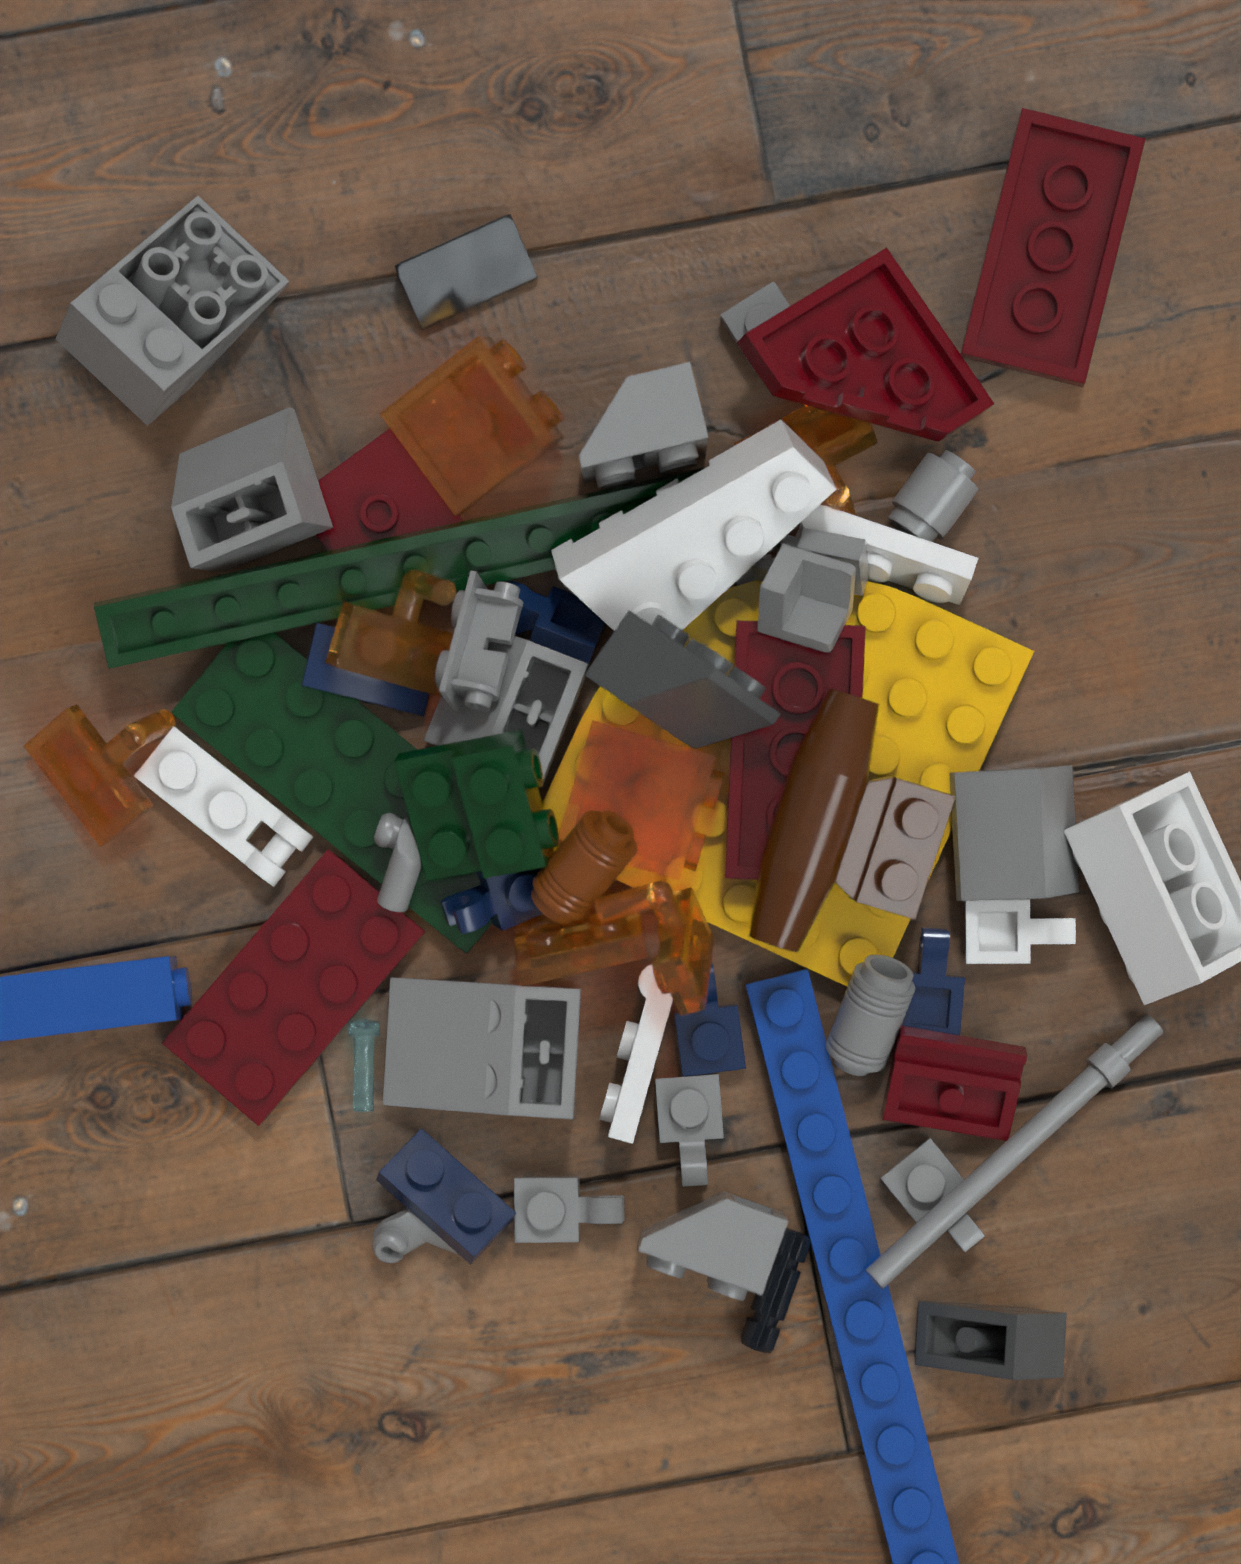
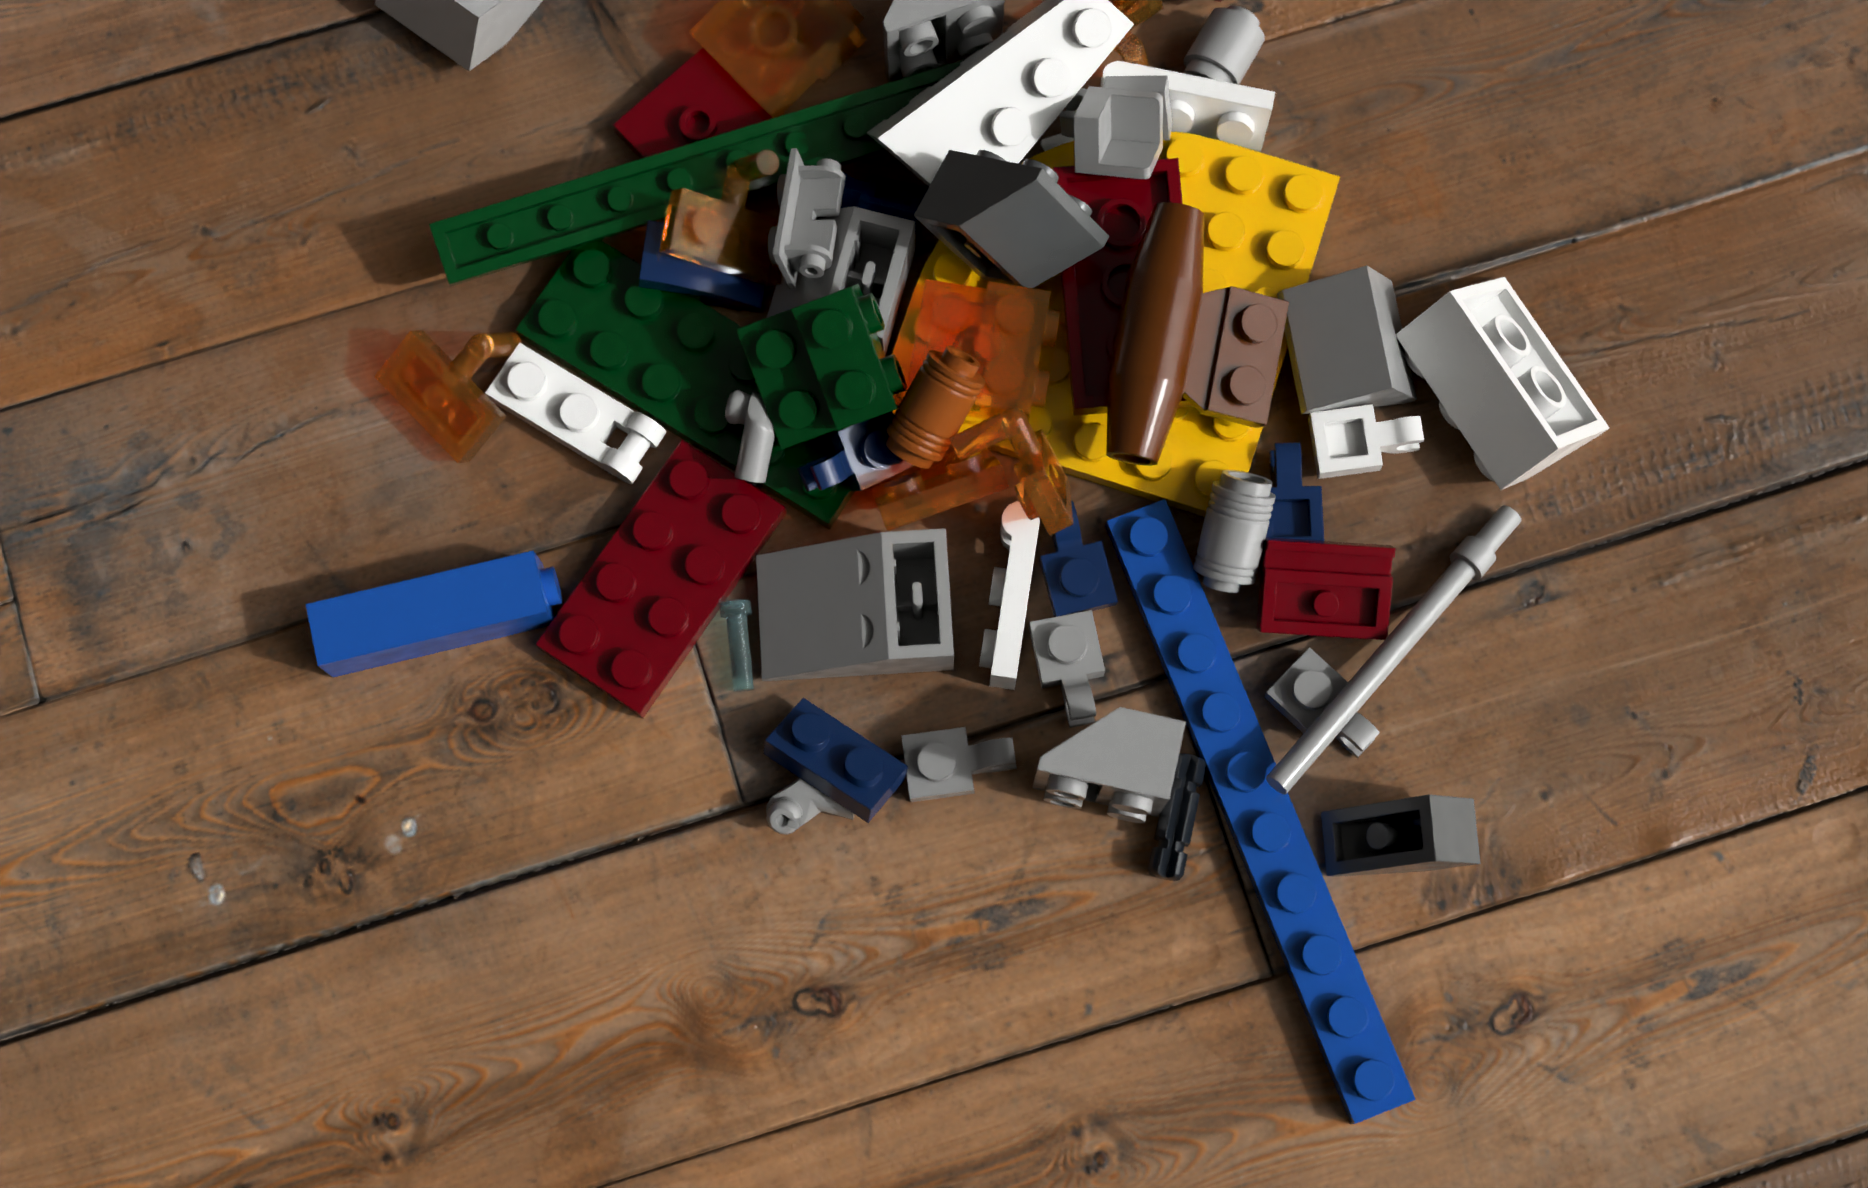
camera: 10 degrees left, 10 degrees down
light grey slope [171,407,333,573] -> none

